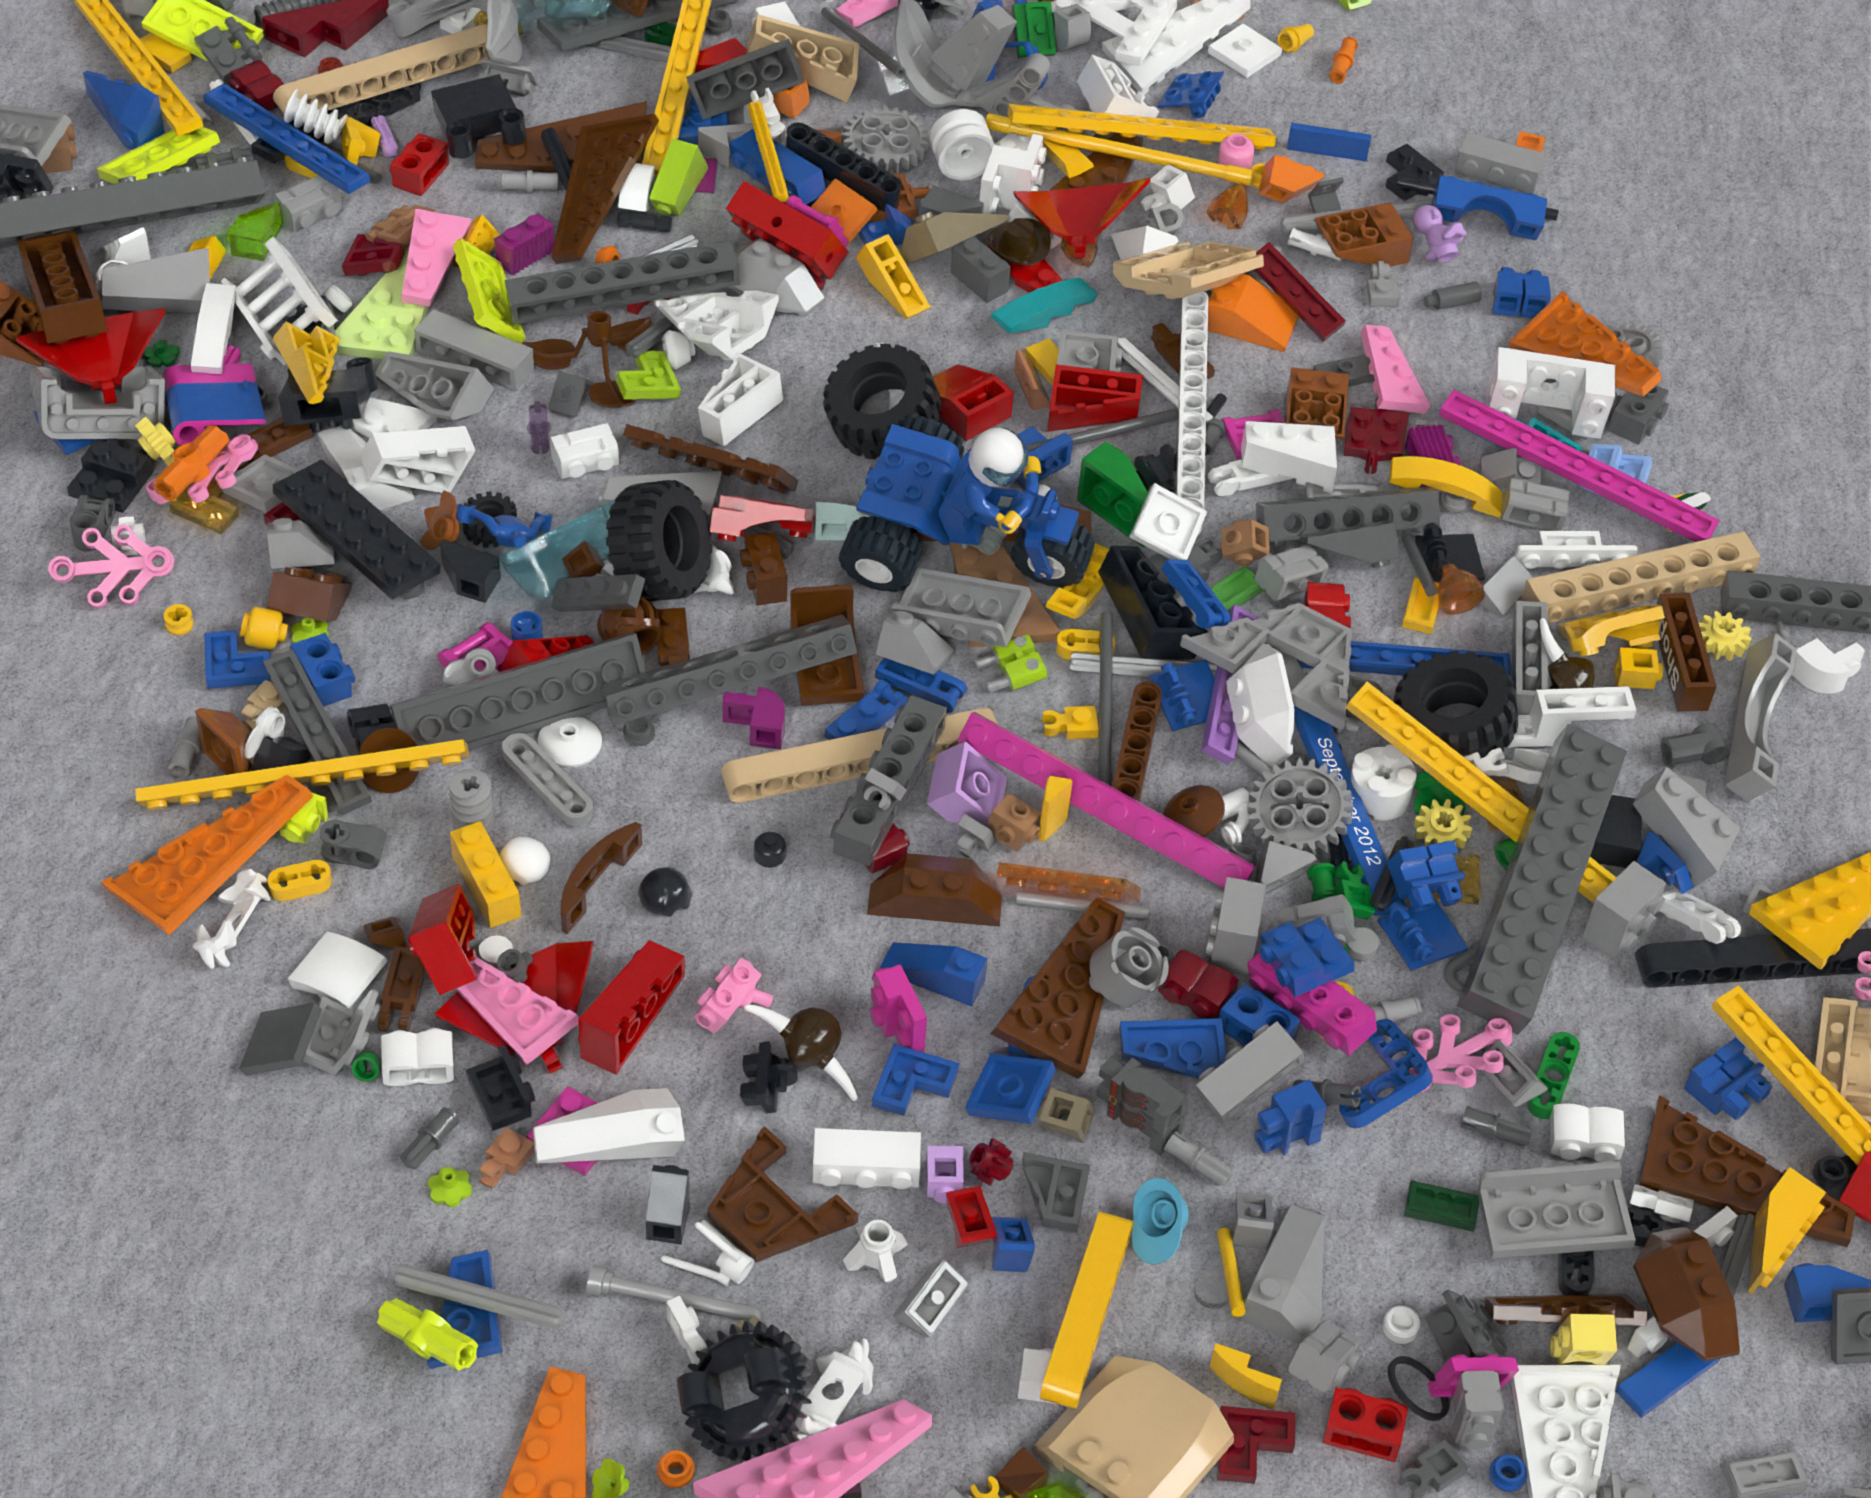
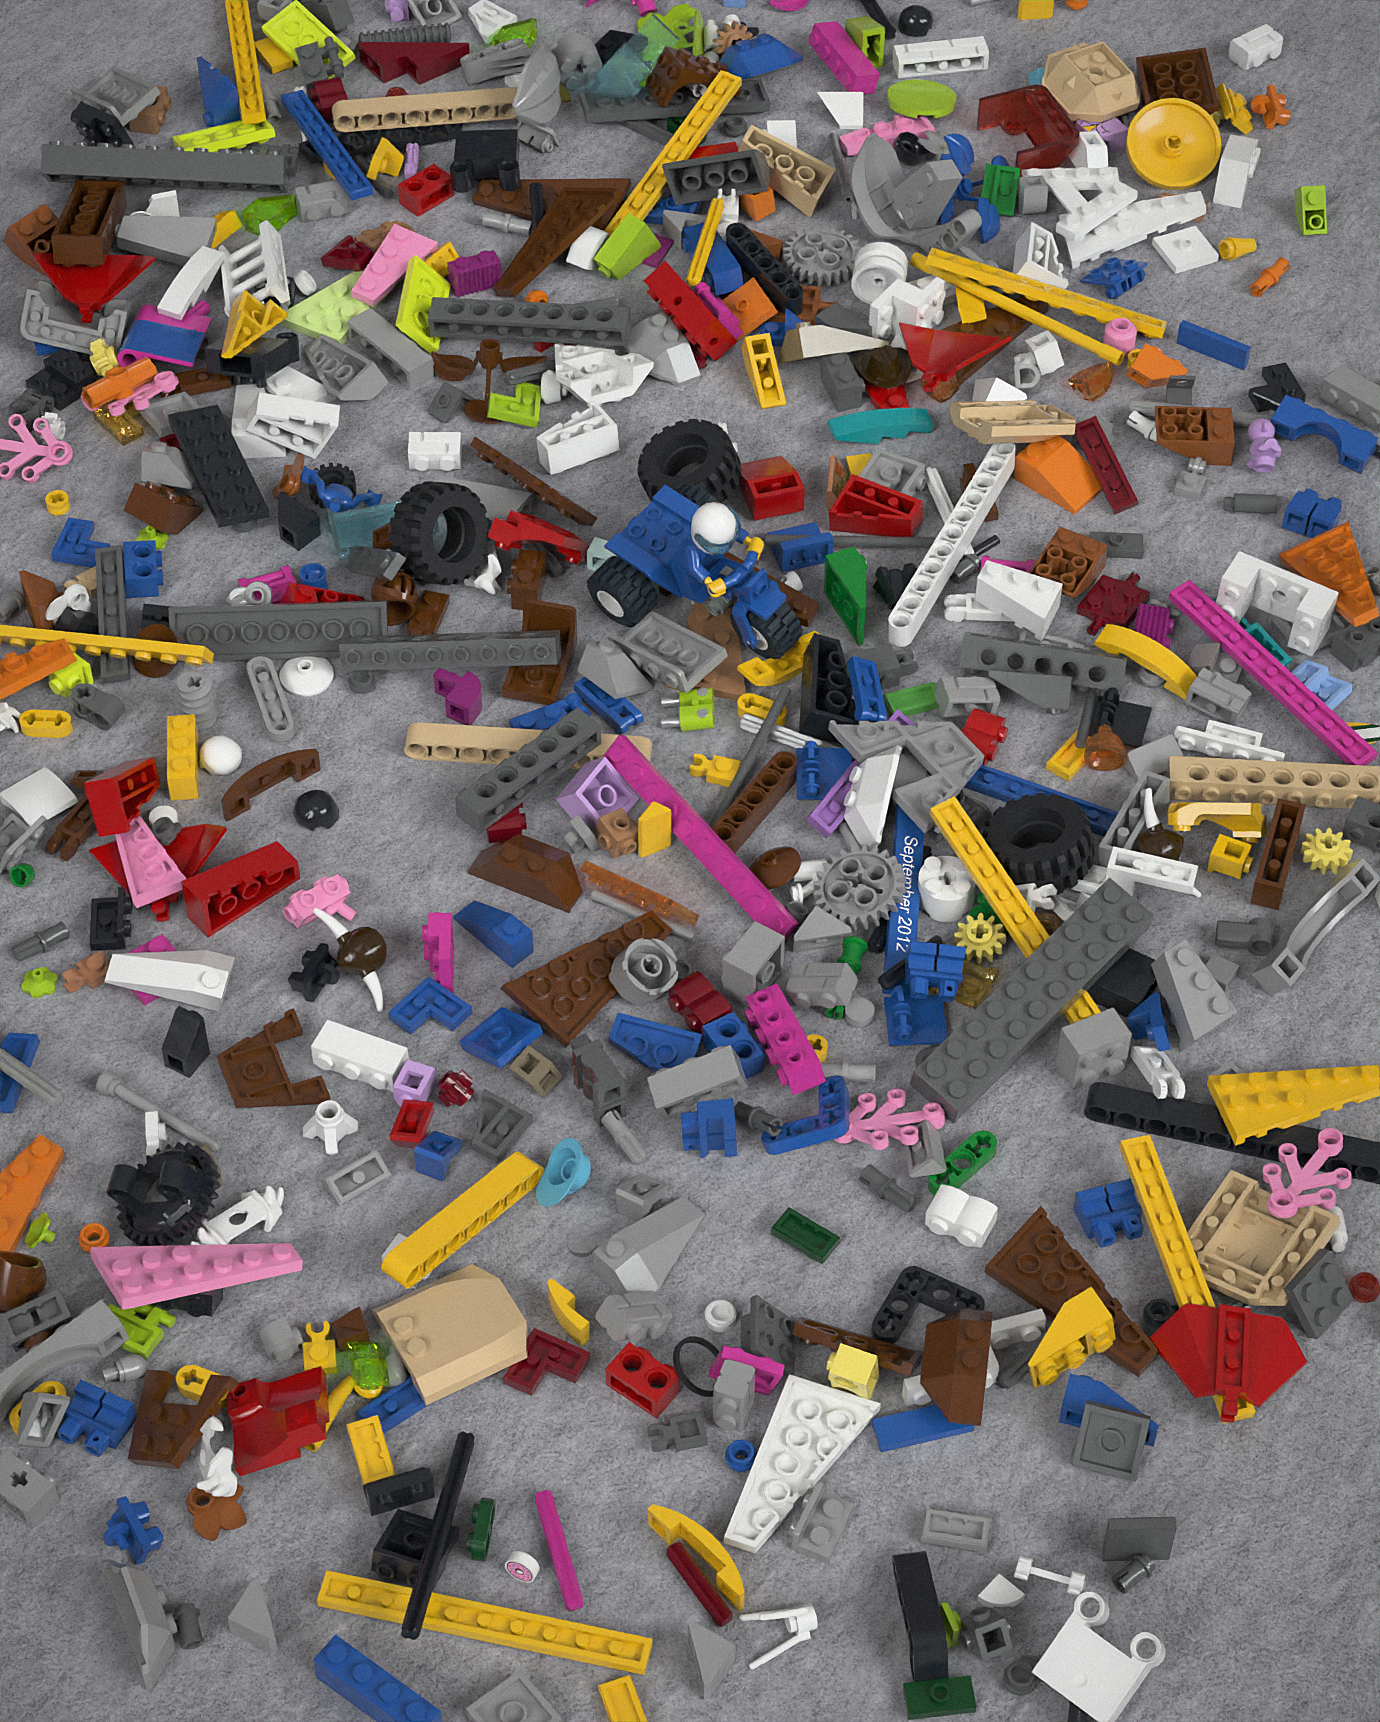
camera: 25 degrees right, 0 degrees up
green plant [143,340,180,367] -> none
yellow head [239,606,288,651] -> none
white piece [284,89,348,144] -> none
white brick [381,1028,454,1086] -> none
clear purple axle [527,401,551,454] -> none
black axle [617,211,672,233] -> none
white plant [661,1220,754,1286] -> none
black piece [753,831,786,868] -> none
light grey tile [864,768,907,811] -> none
white plate [1129,483,1207,560] -> none
yellow bar [1217,1227,1246,1317] -> none
medium nougat brick [1220,519,1270,566] -> none
blue plate [1258,917,1354,997] -> none
green plate [1335,861,1375,919] -> none
bright pink wing [1361,325,1431,414] -> none
light grey bracket [1477,1161,1636,1259] -> none
white plate [1630,1184,1694,1223] -> none

